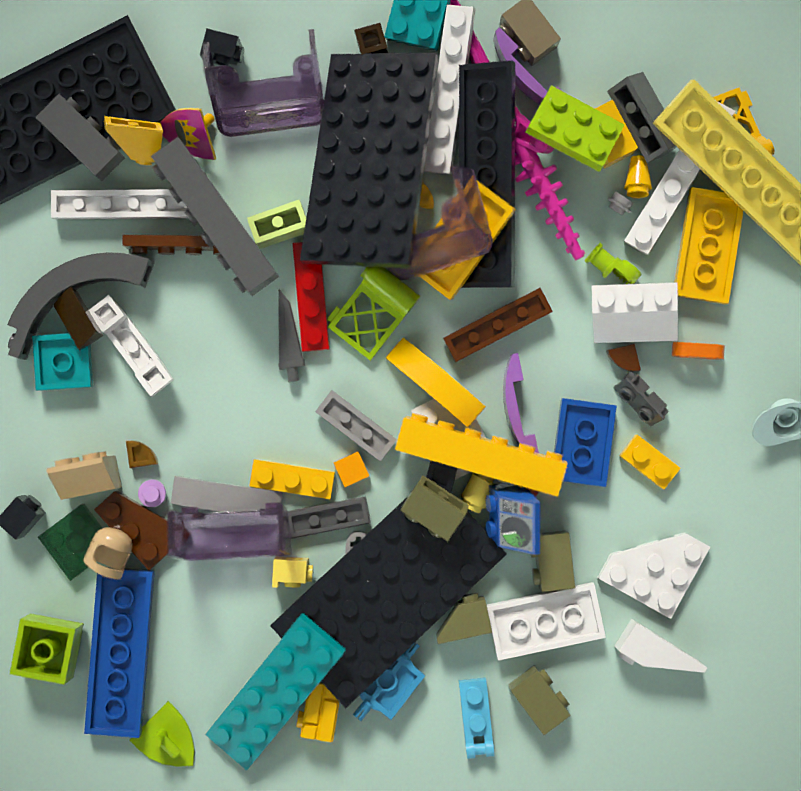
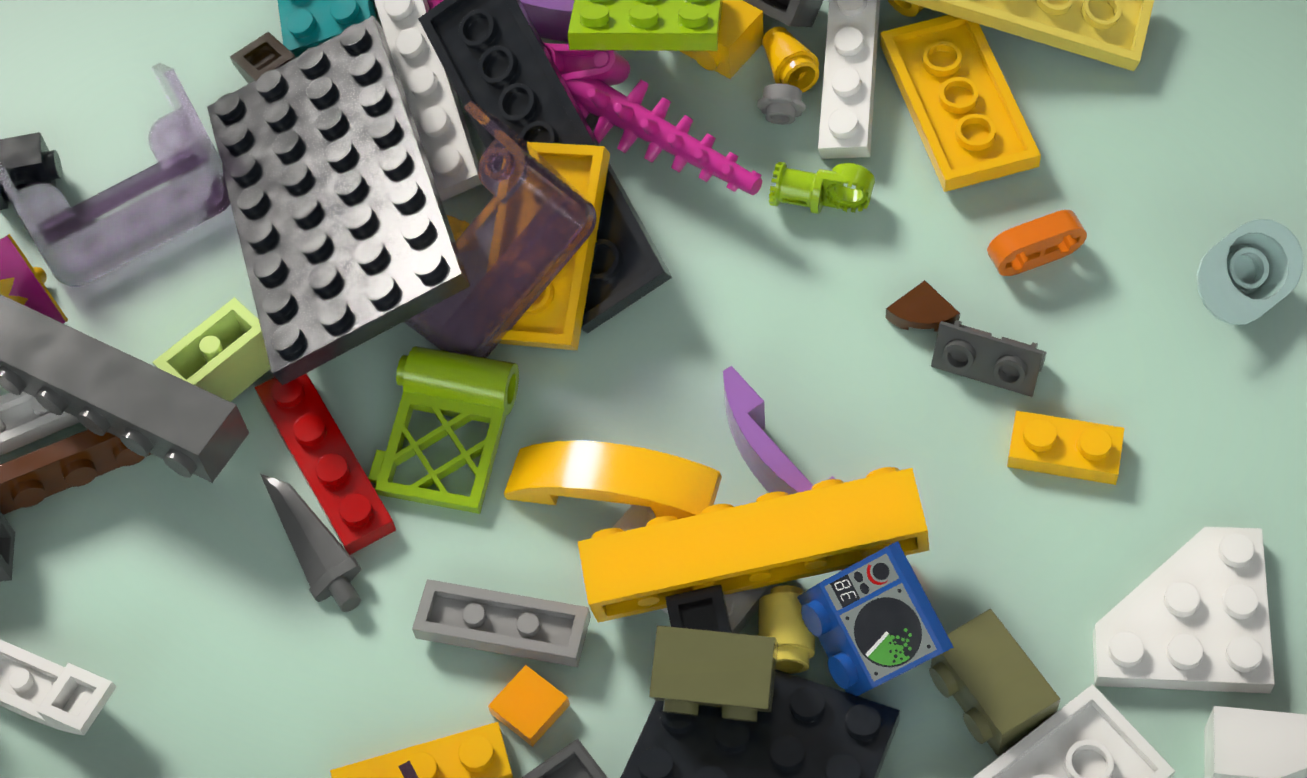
camera: 15 degrees left, 30 degrees down
reddish brown plate [443,288,553,363] -> none
blue plate [554,398,617,487] -> none
white slope [592,283,678,343] -> none

